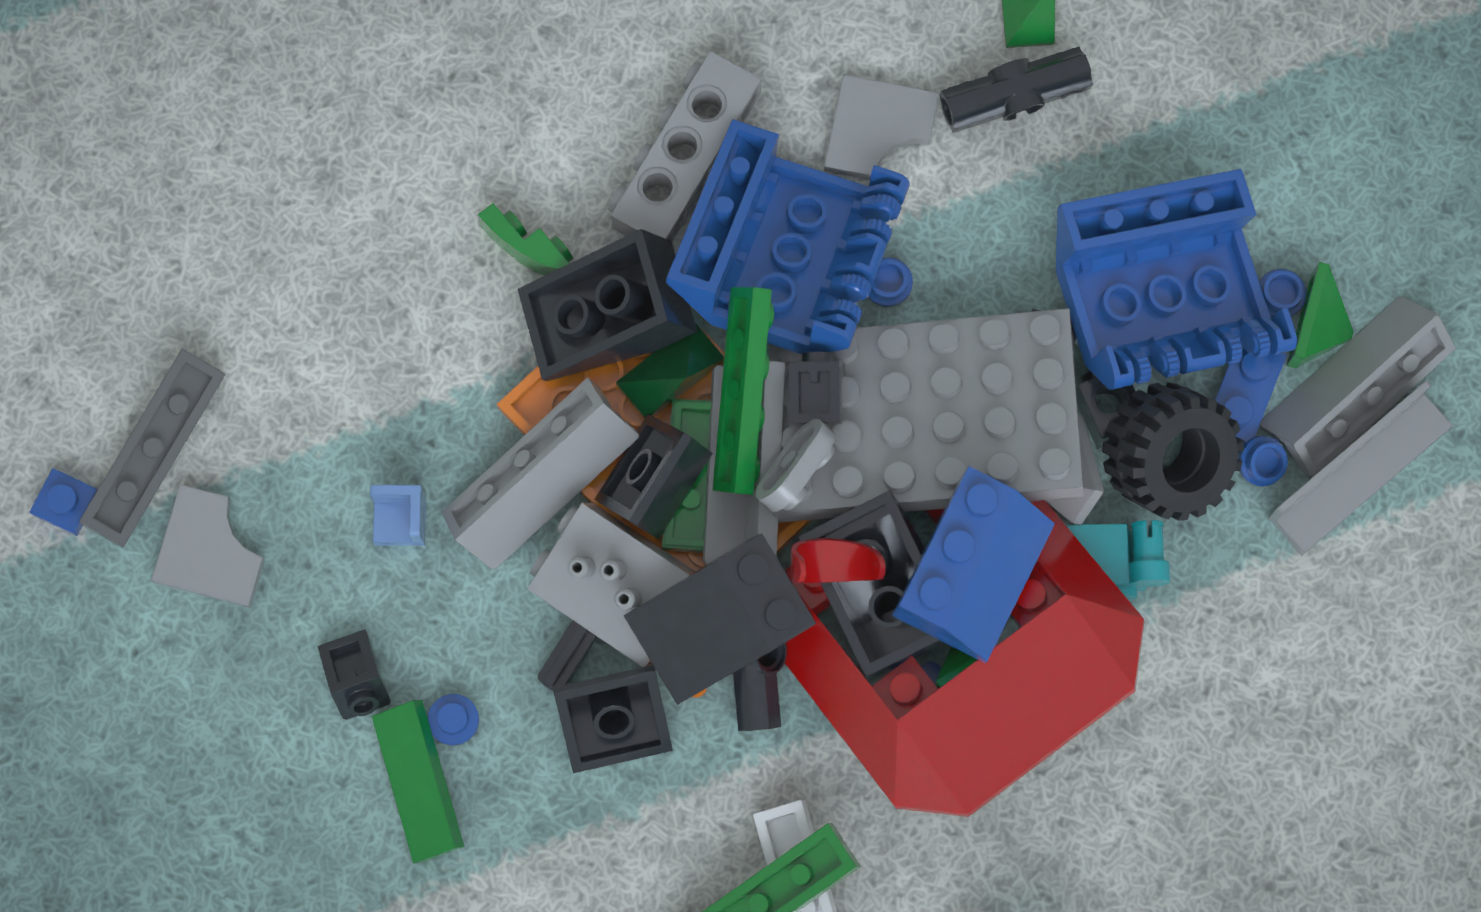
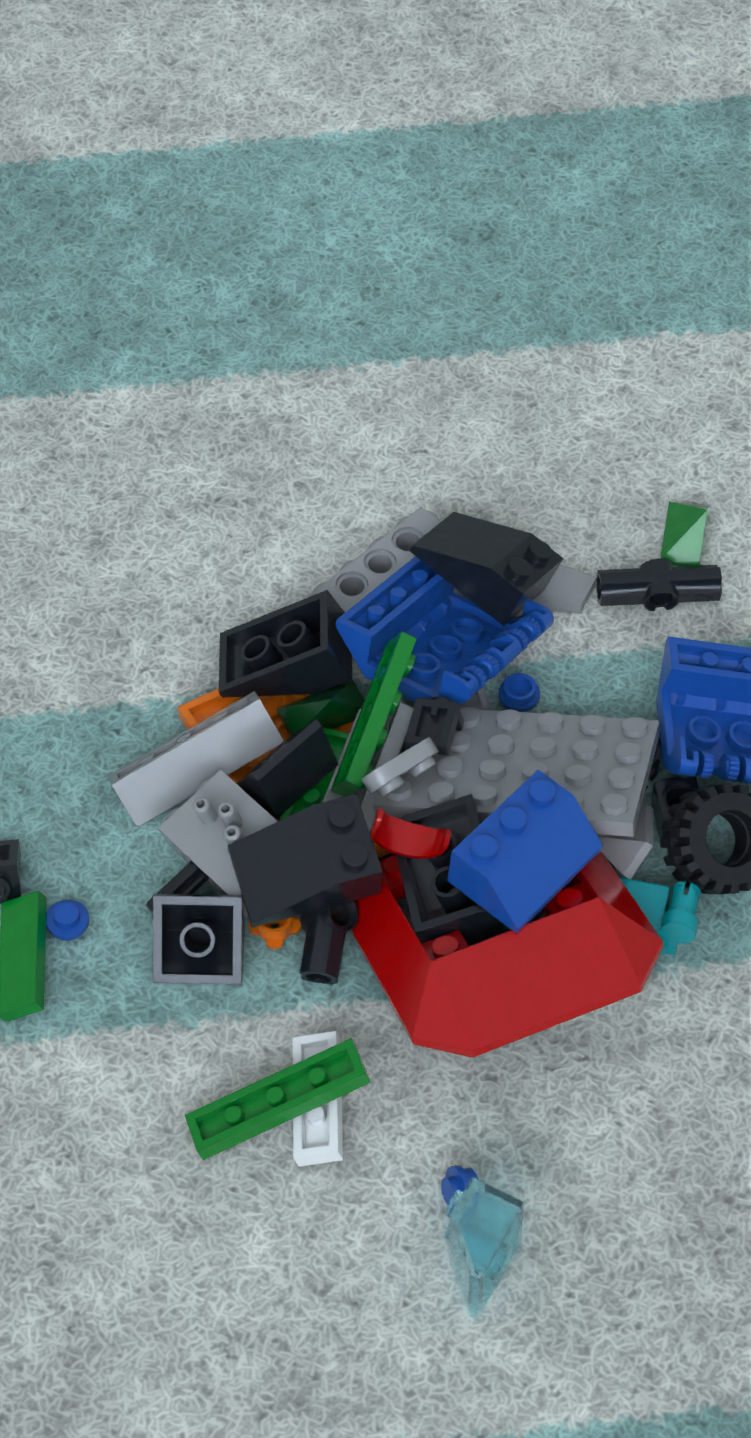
camera: 15 degrees right, 25 degrees down
medium blue panel [370,485,426,546] -> none
green slope [478,203,574,276] -> none
none -> black slope [409,512,564,626]

